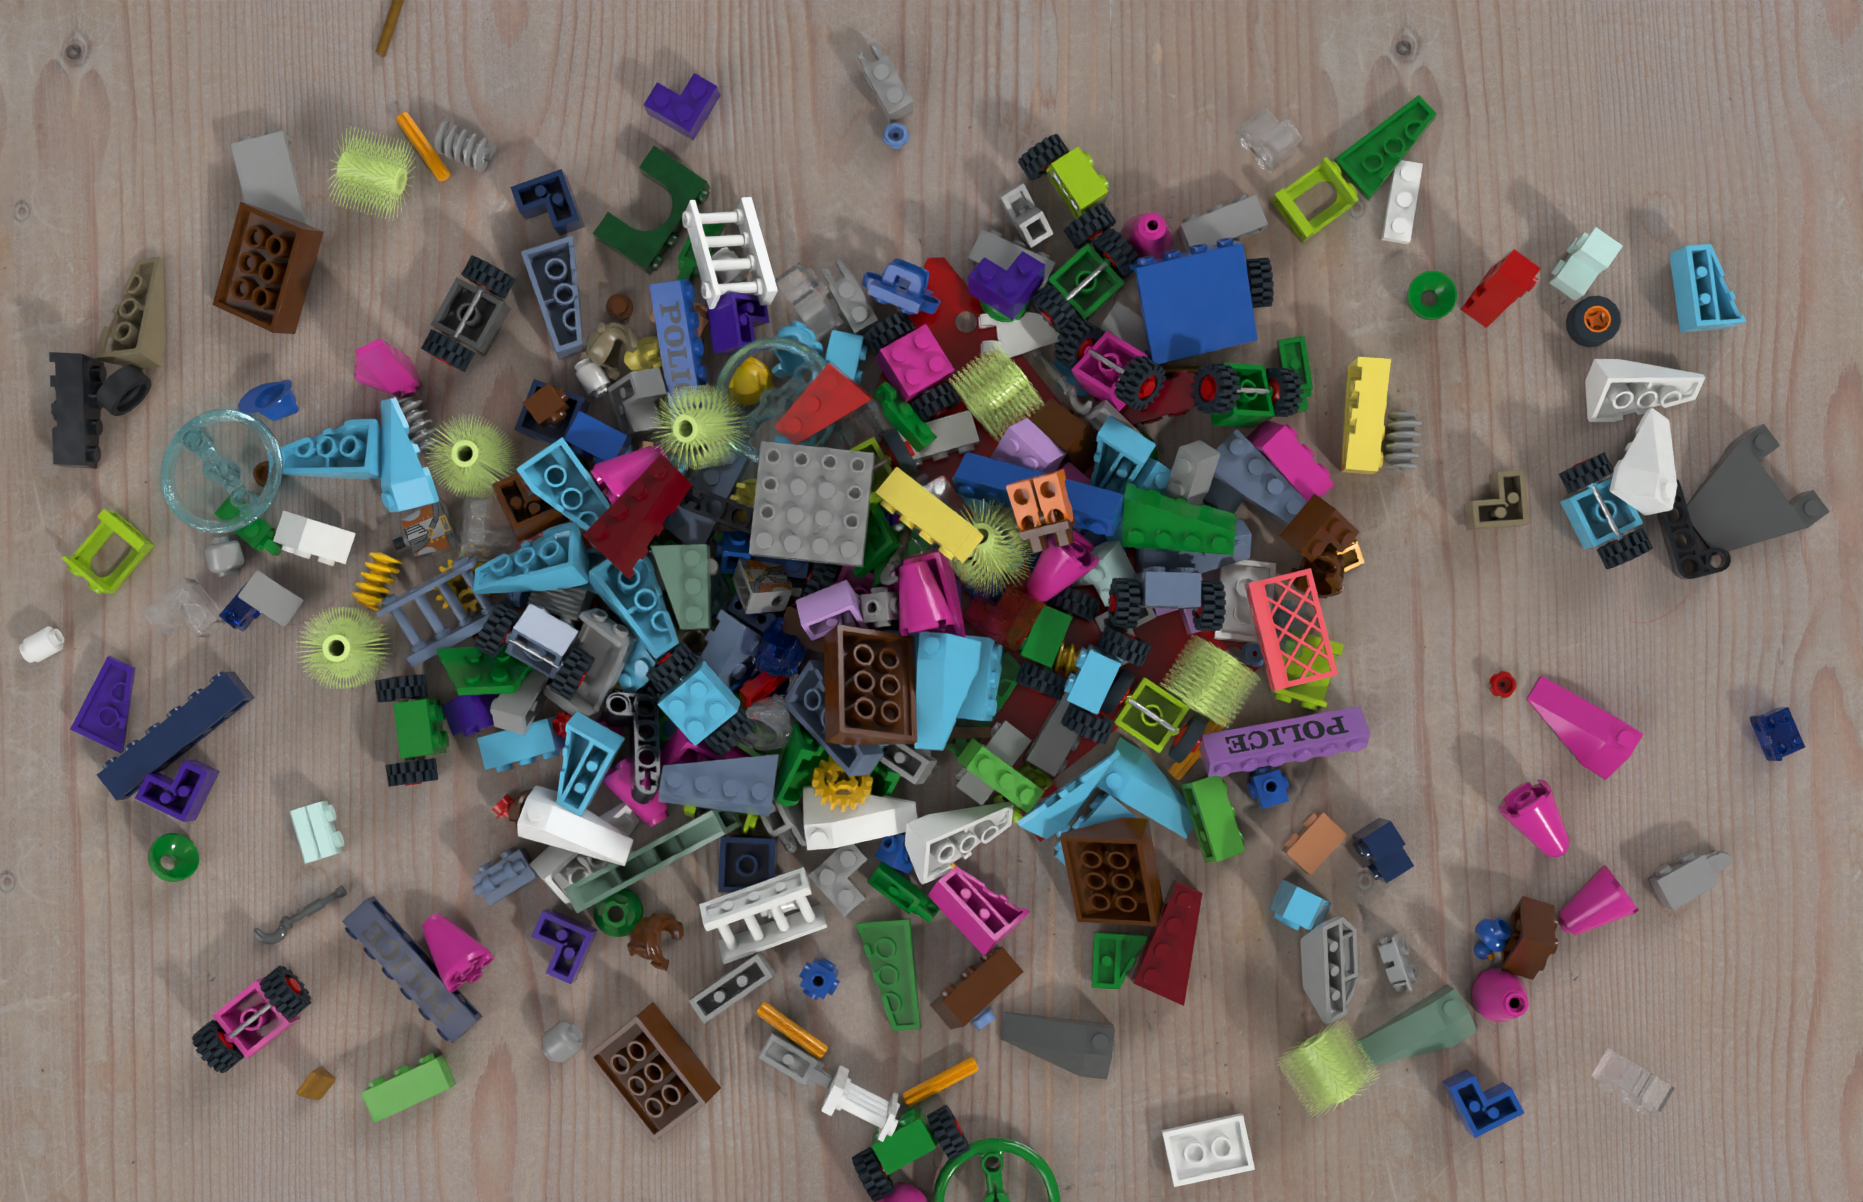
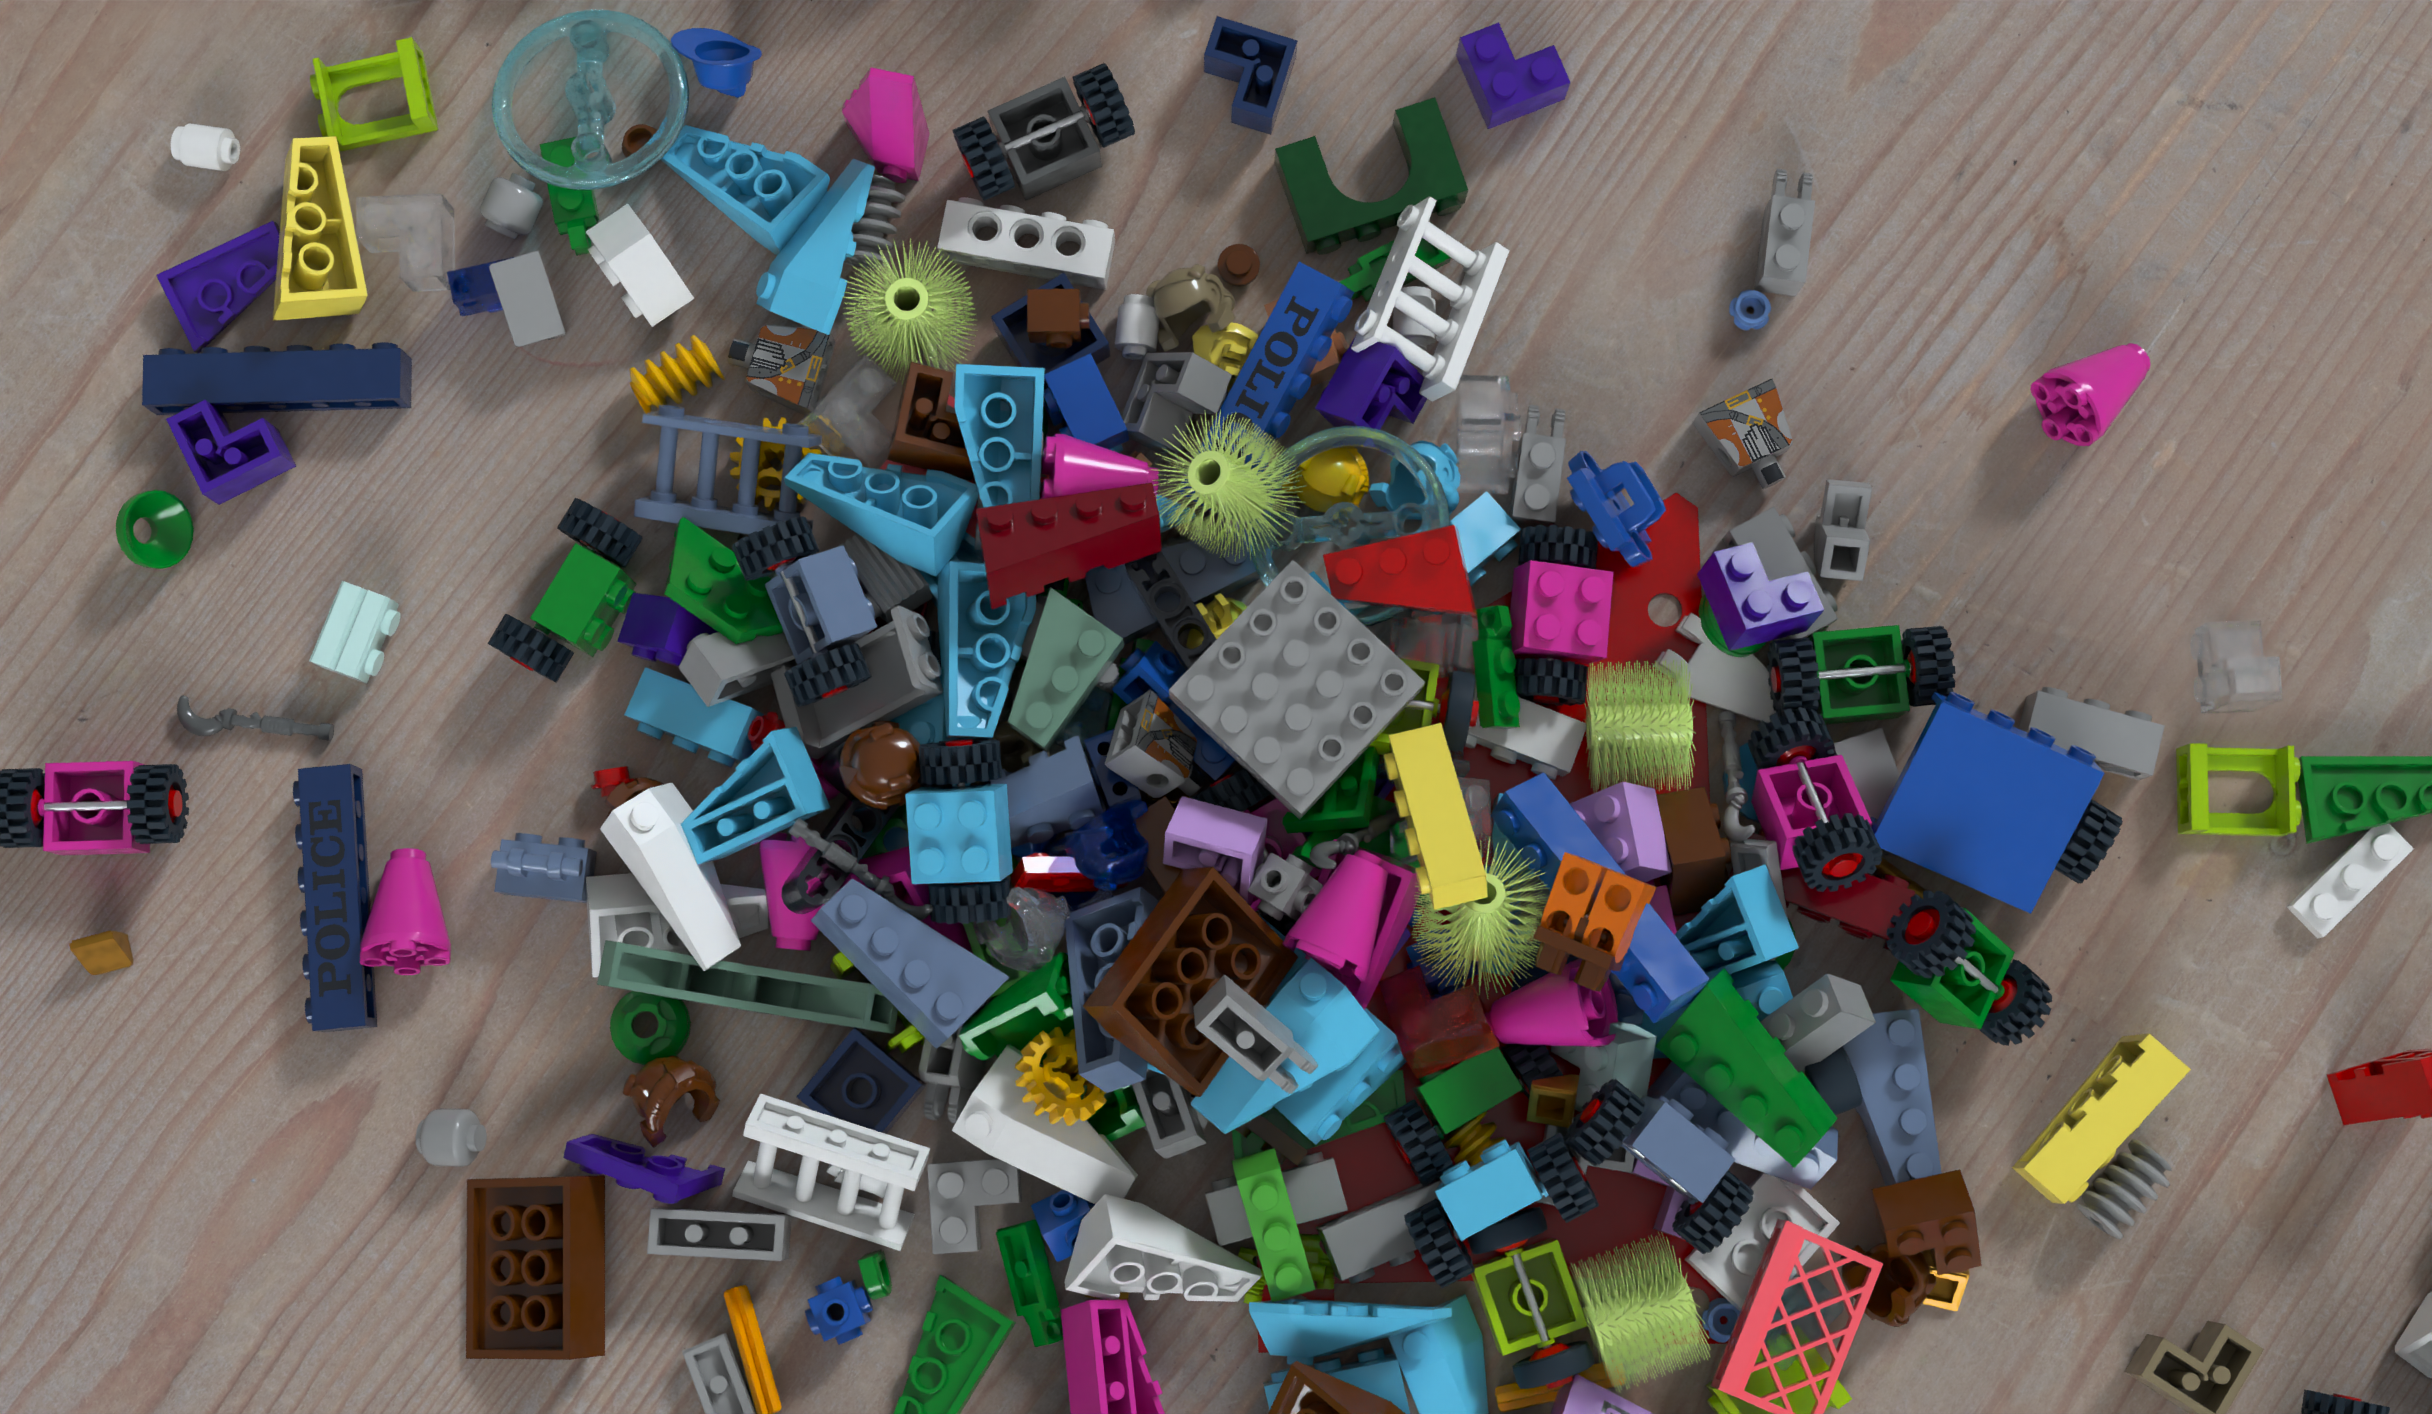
camera: 30 degrees right, 5 degrees down
yellowish green piece [295,607,392,689] -> none
bright green brick [361,1053,456,1123] -> none
medium blue plate [507,591,530,609] -> none
sand blue wedge [521,235,584,360] -> none
dark purple brick [531,908,598,984] -> none
brick [1018,134,1116,250] -> none
dark pink cone [1120,213,1173,259] -> none
dark pink wedge [1246,421,1335,502] -> none
green hinge [1277,336,1313,414] -> none
green piece [1407,271,1457,320] -> none
none -> light yellow wedge [273,136,368,321]
none -> dark purple wing [563,1134,725,1204]
none -> dark grey piece [788,818,933,920]
none -> reddish brown helmet [838,721,921,809]
none -> green tile [858,1249,892,1300]
none -> white brick [937,197,1115,290]
none -> light grey hinge [1194,974,1318,1094]
none -> pearl gold slope [1527,1074,1580,1128]
none -> torso [1693,379,1793,489]
none -> dark pink cone [2030,343,2151,446]

